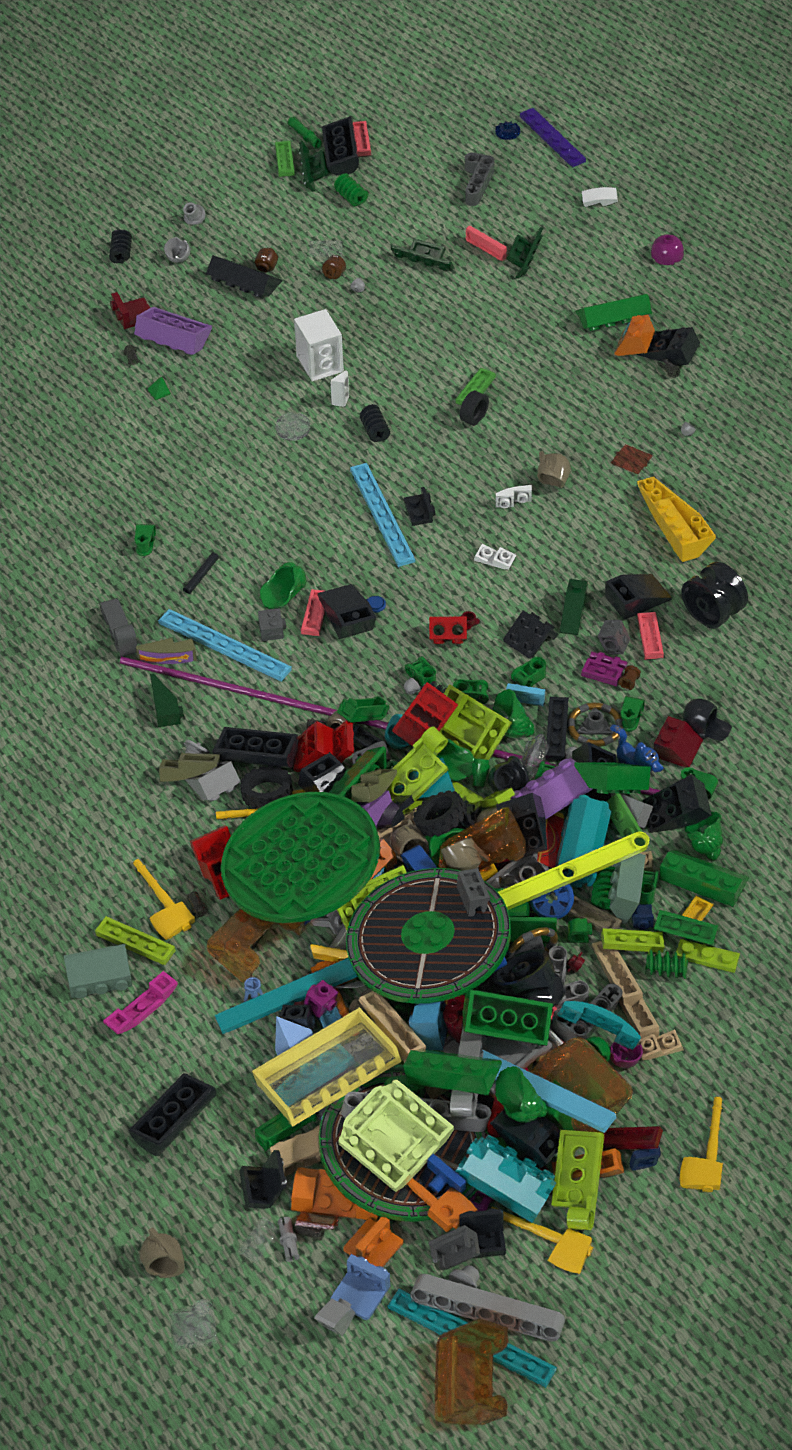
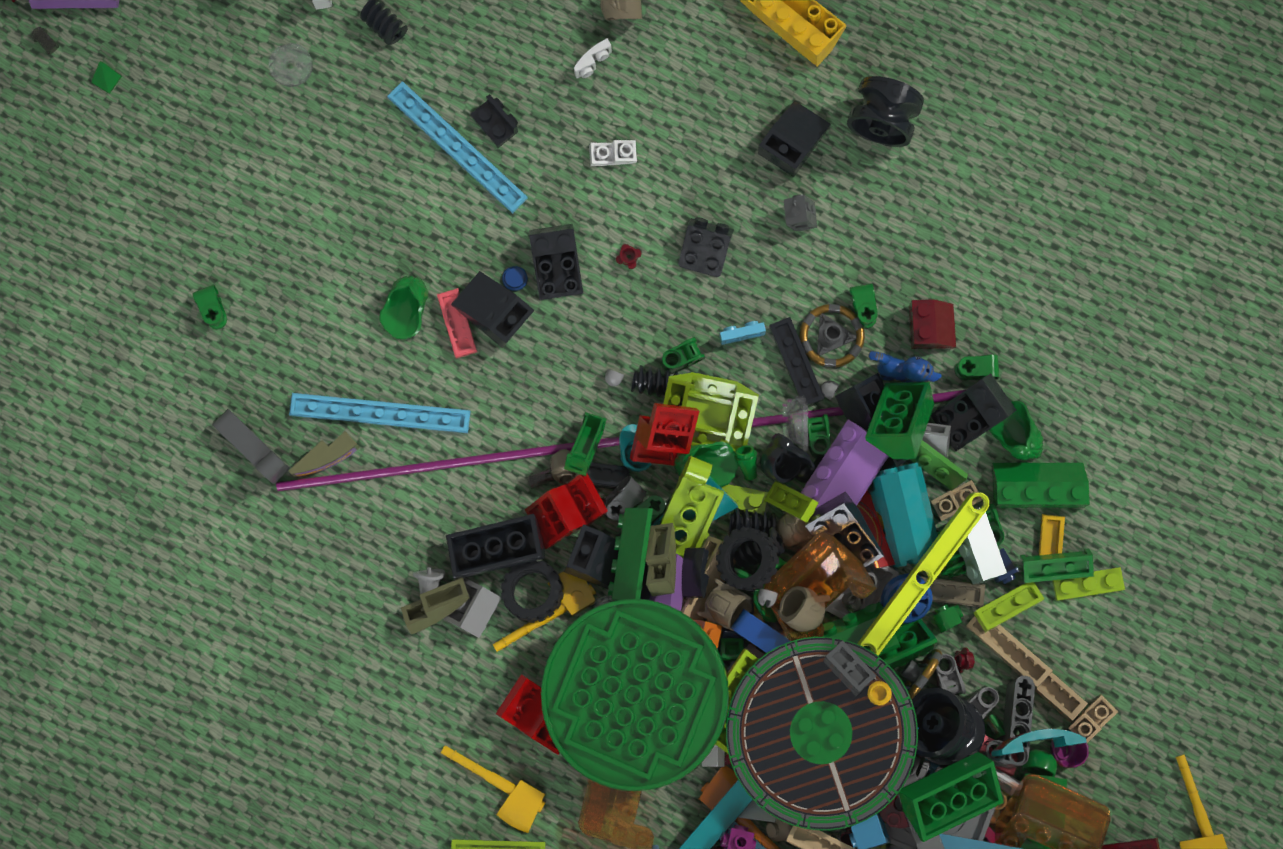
camera: 25 degrees left, 30 degrees up
dark green slope [150,673,184,727] -> none
black piece [183,552,219,594] -> none
clear smoke pin [187,892,207,917] -> none
dark grey head [258,608,286,641] -> none
yellow tile [310,944,348,963] -> none
green piece [405,656,436,687] -> none
red brick [429,616,467,644] -> none
green hair [493,689,535,739] -> none
green piece [511,657,546,687] -> none
dark green slope [560,579,588,635] -> none
magenta plate [581,651,628,686] -> none
reddish brown bush [618,665,641,690] -> none
coral plate [637,612,664,660] -> none
green piece [645,949,688,979] -> none
black piece [683,698,732,741] -> none
none -> black slope [529,224,584,300]
none -> light grey hinge [758,589,778,607]
none -> yellow plate [867,681,892,706]

